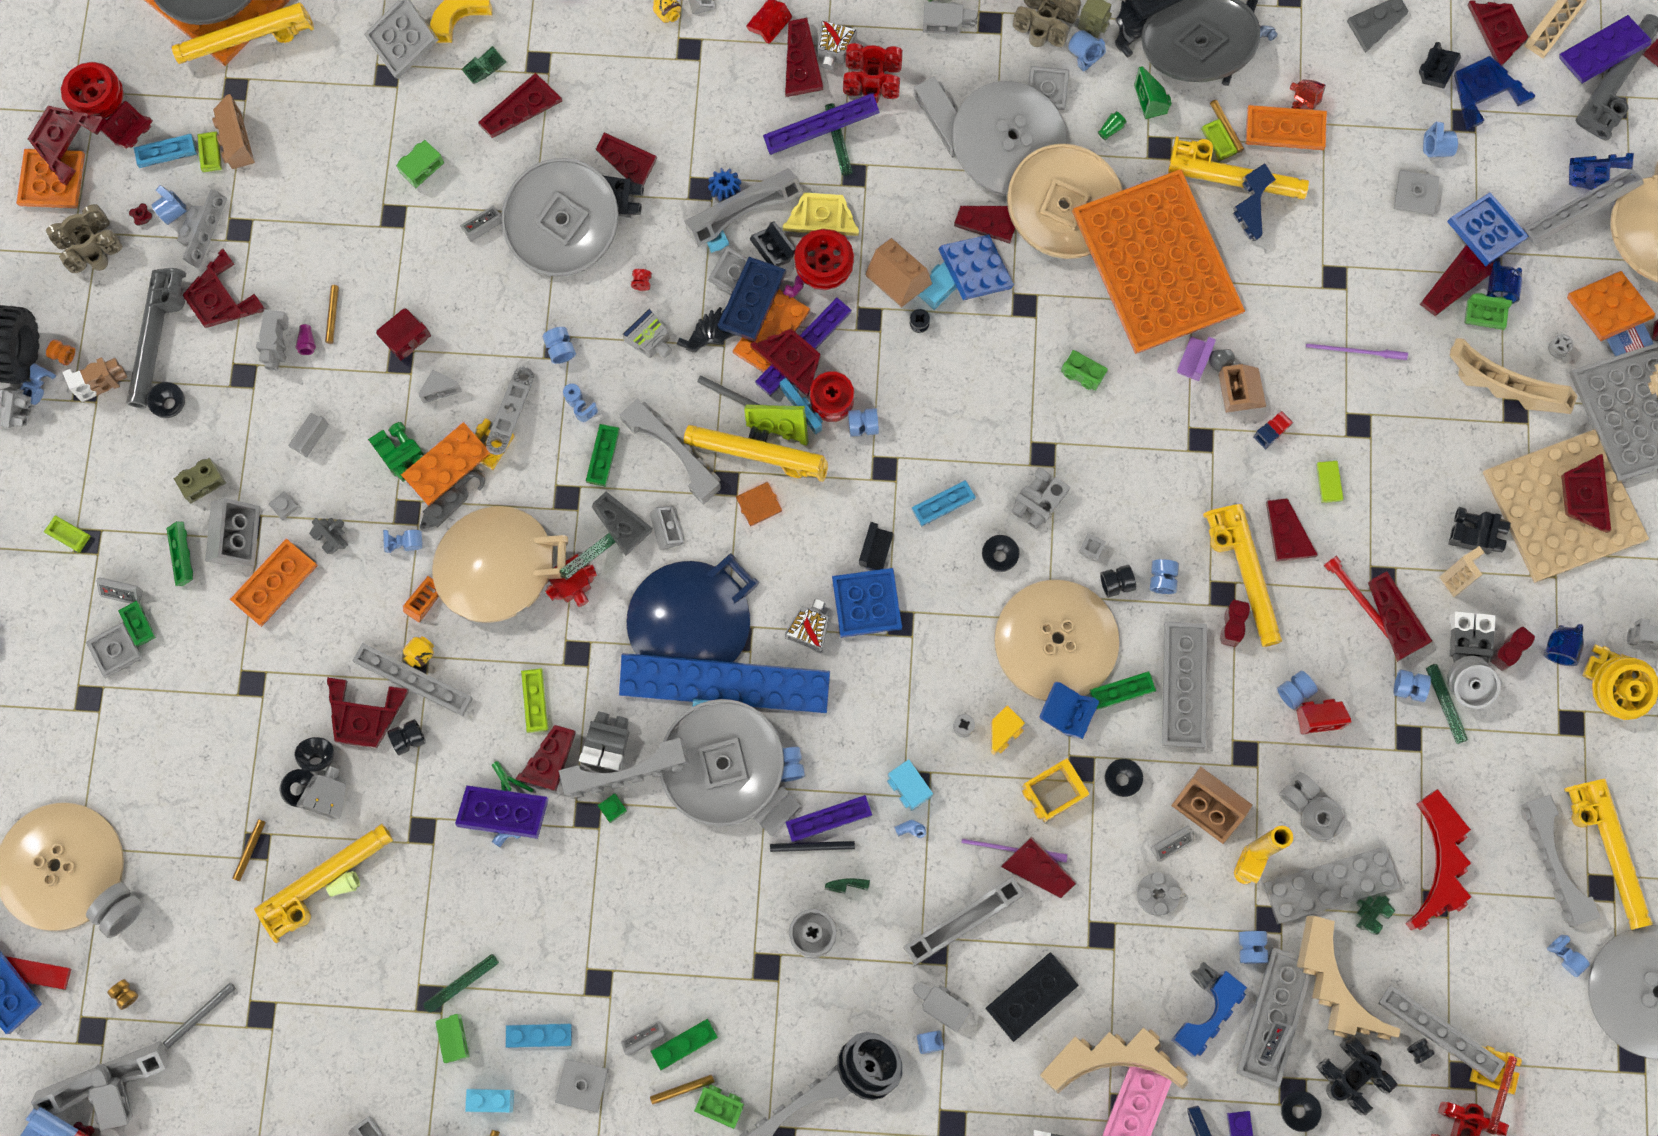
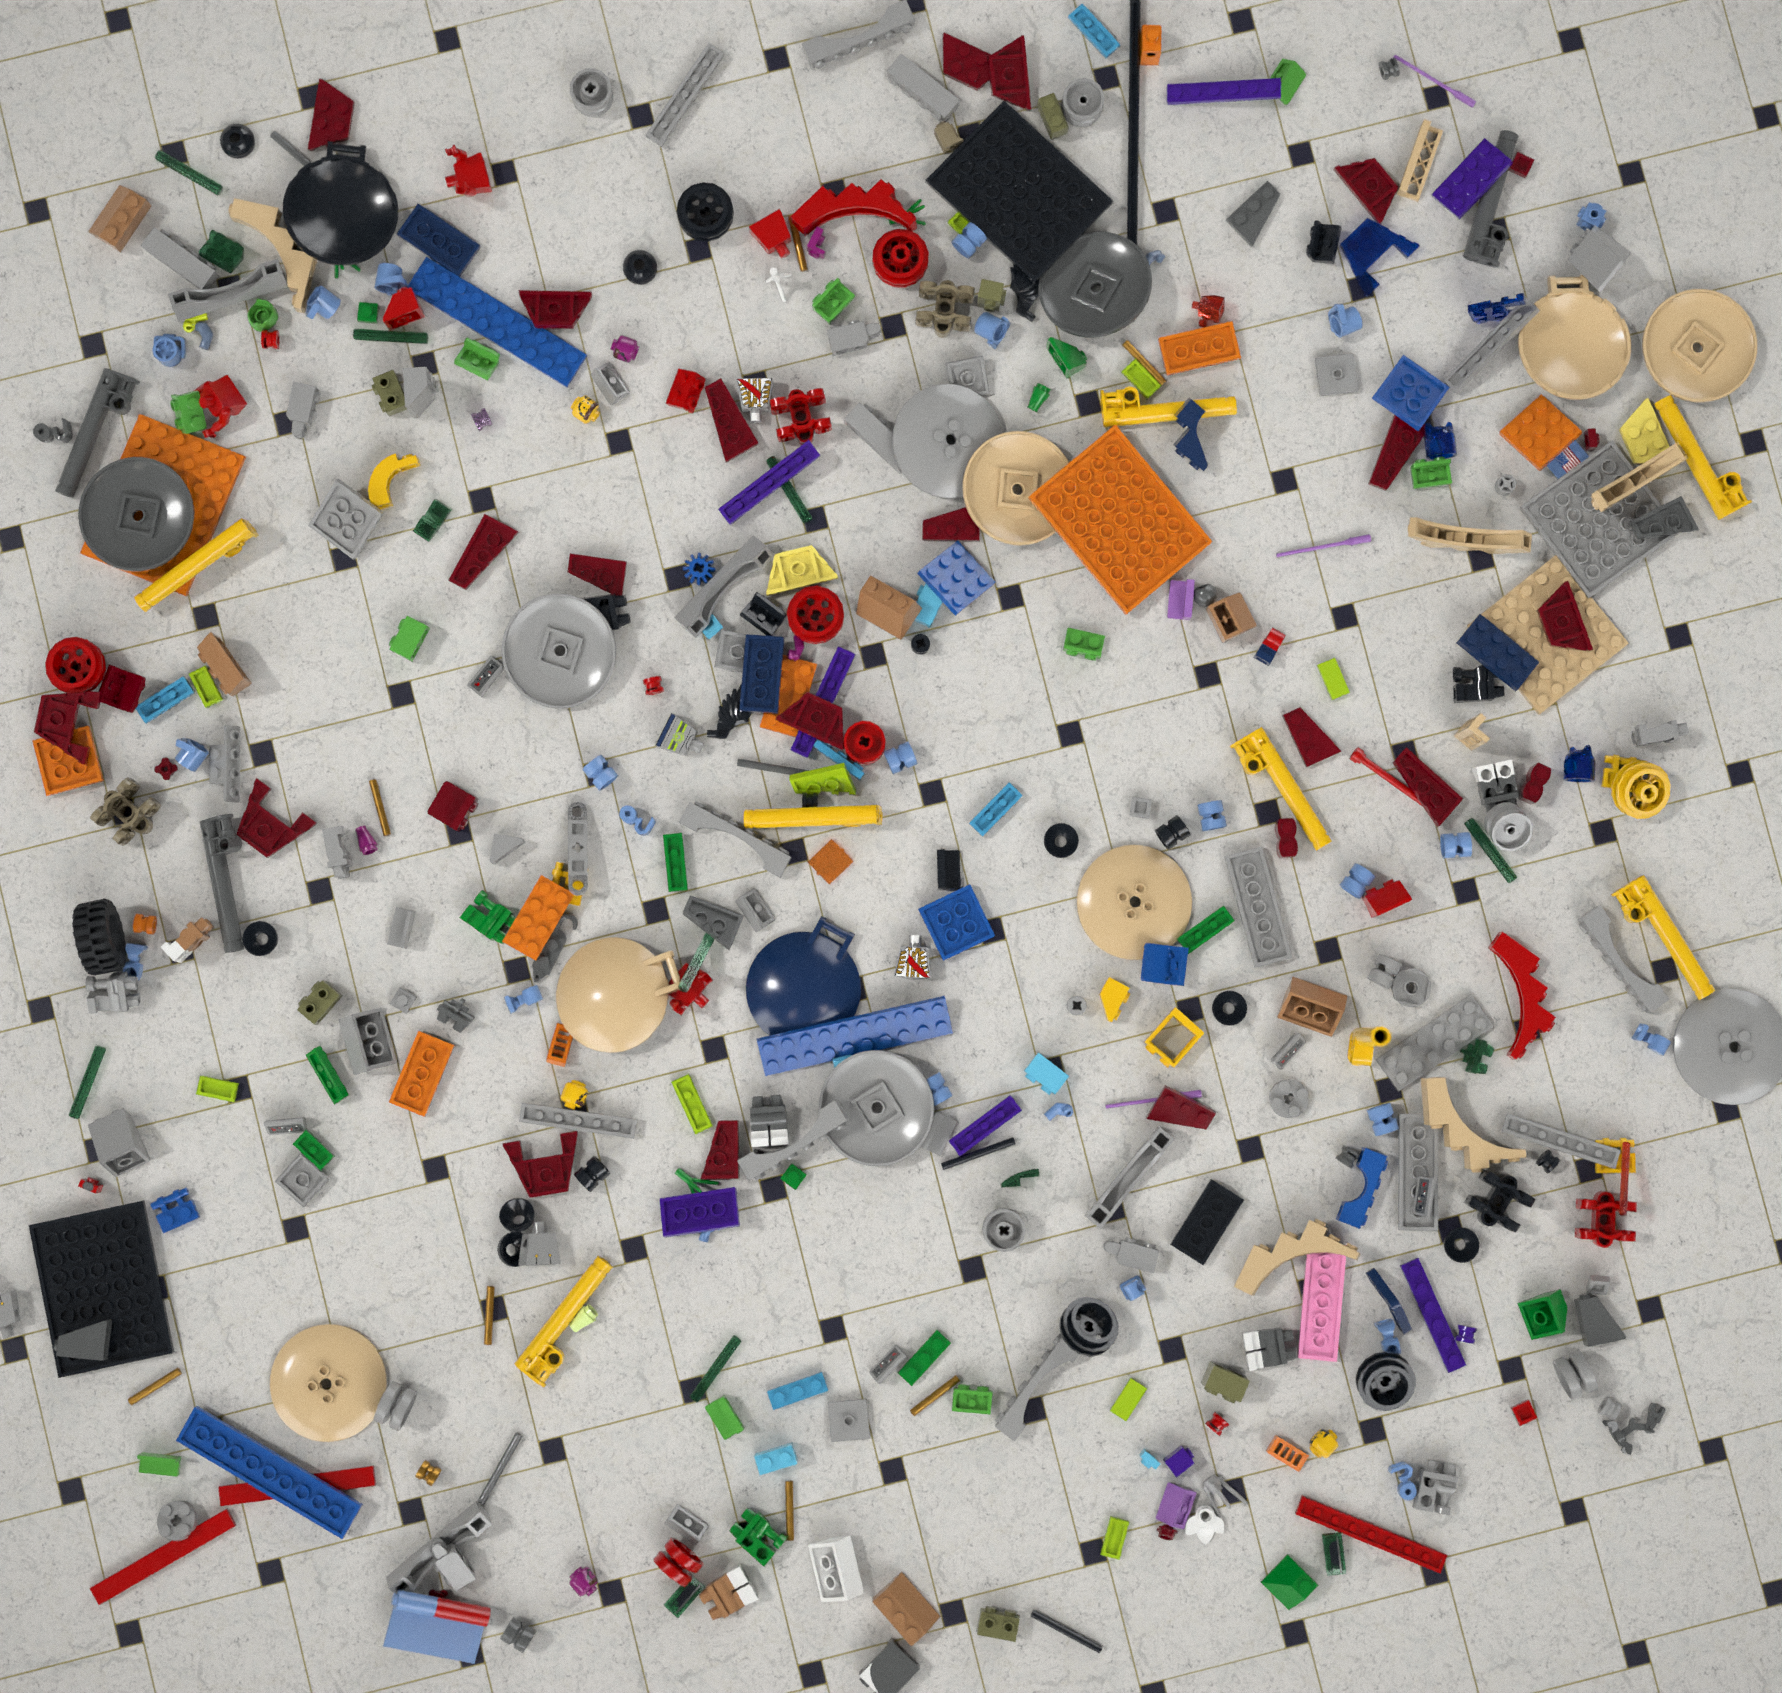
camera: 20 degrees left, 10 degrees up
light grey hips [1012,468,1070,529] -> none
none -> dark blue plate [1456,614,1539,692]

